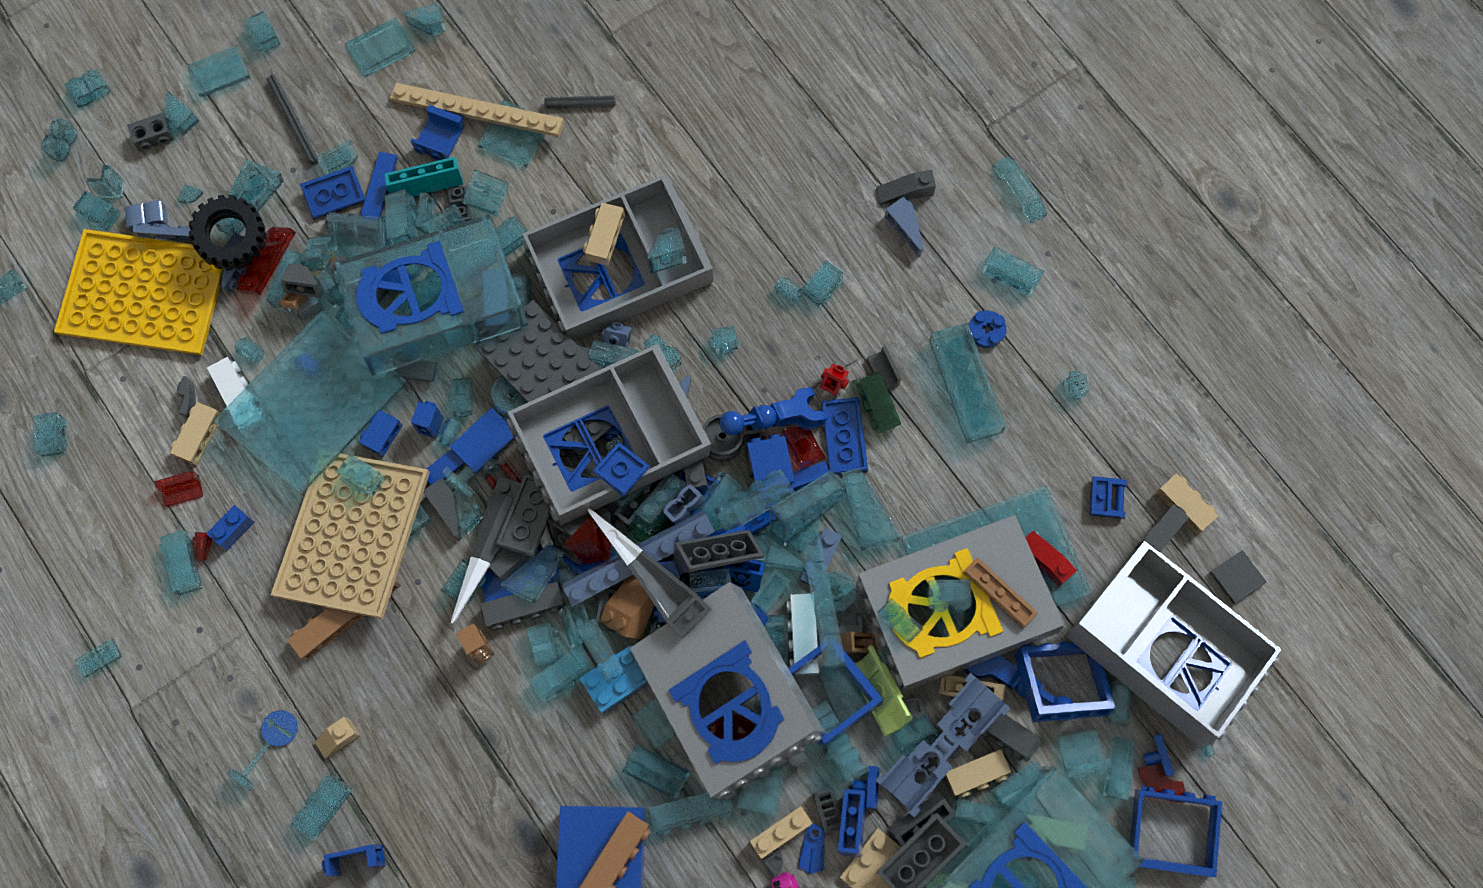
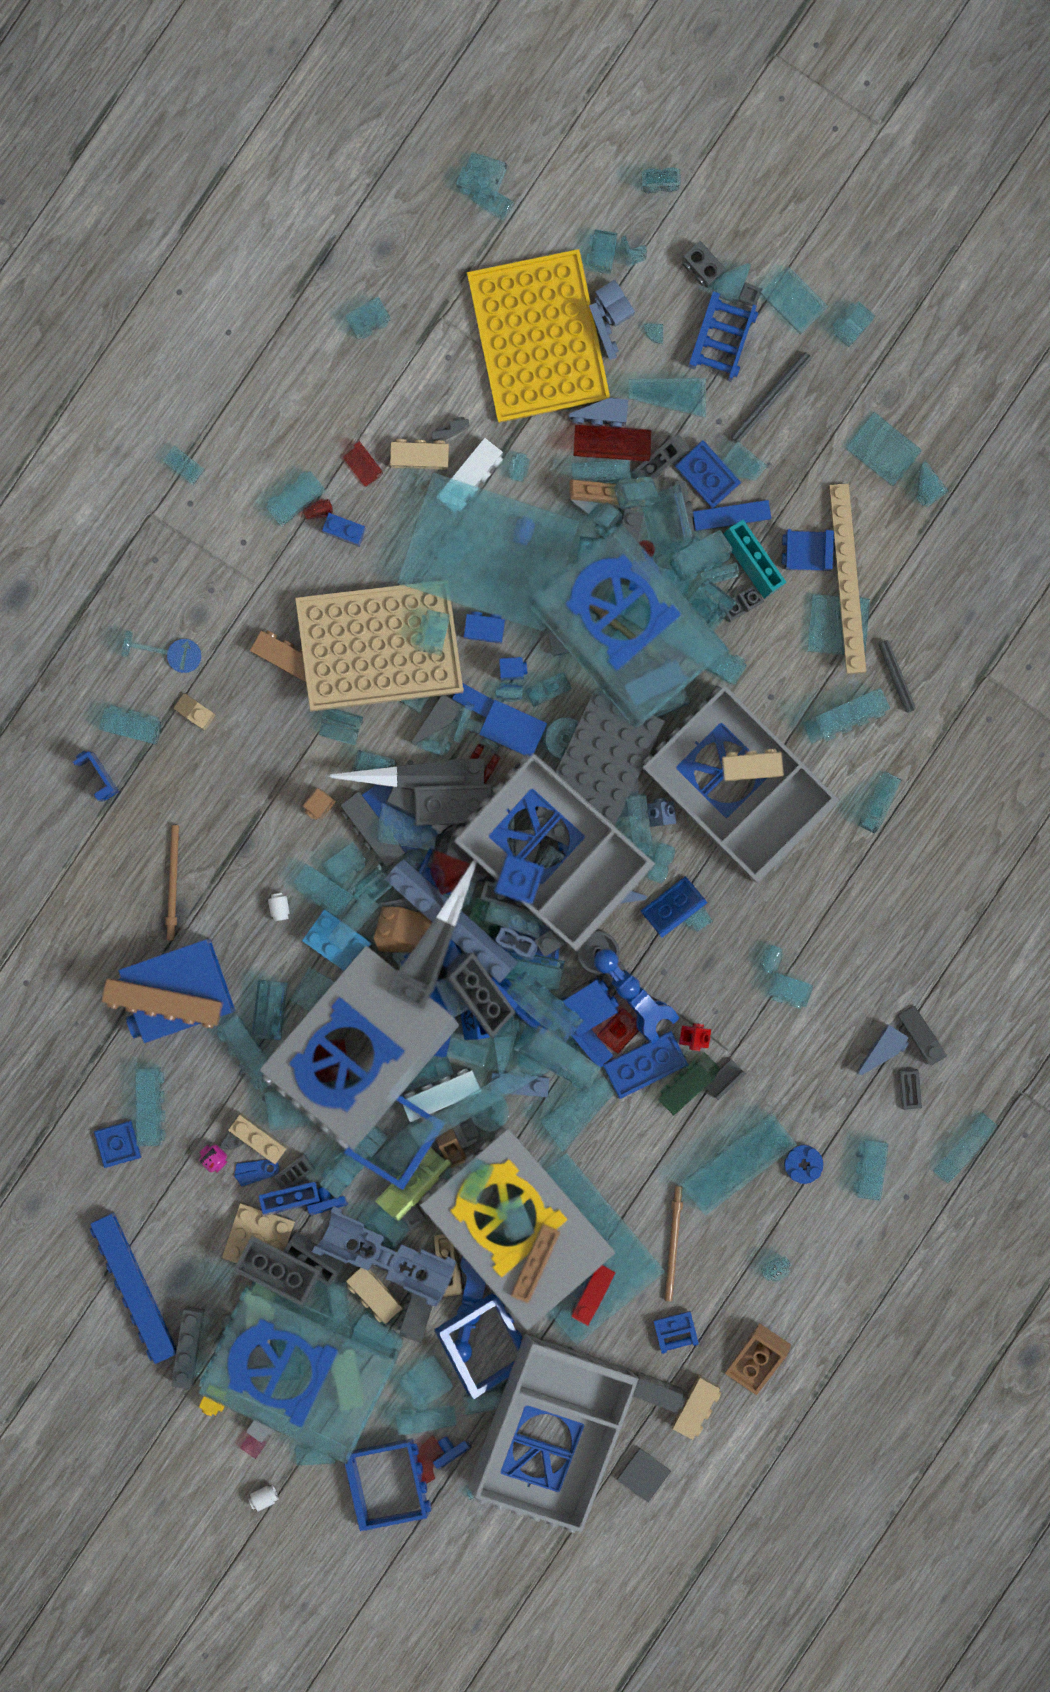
camera: 65 degrees right, 15 degrees up
clear light blue brick [64,69,111,108] -> none
black tyre [189,195,266,271] -> none
dark grey slope [280,264,322,298] -> none
clear light blue slope [462,170,509,216] -> none
clear light blue slope [647,228,687,274] -> none
none -> medium nougat bar [165,825,179,940]
none -> white brick [268,893,290,921]
none -> clear light blue panel [319,709,363,745]
none -> dark grey slope [631,434,690,488]
none -> blue tile [641,876,707,938]
none -> medium nougat bar [665,1186,683,1301]
none -> blue fence [688,291,758,382]
none -> medium nougat slope [725,1323,791,1395]
none -> dark grey tile [738,282,763,307]
none -> clear light blue wedge [803,688,890,744]
none -> clear light blue slope [858,771,901,834]
none -> dark grey tile [899,1069,922,1110]

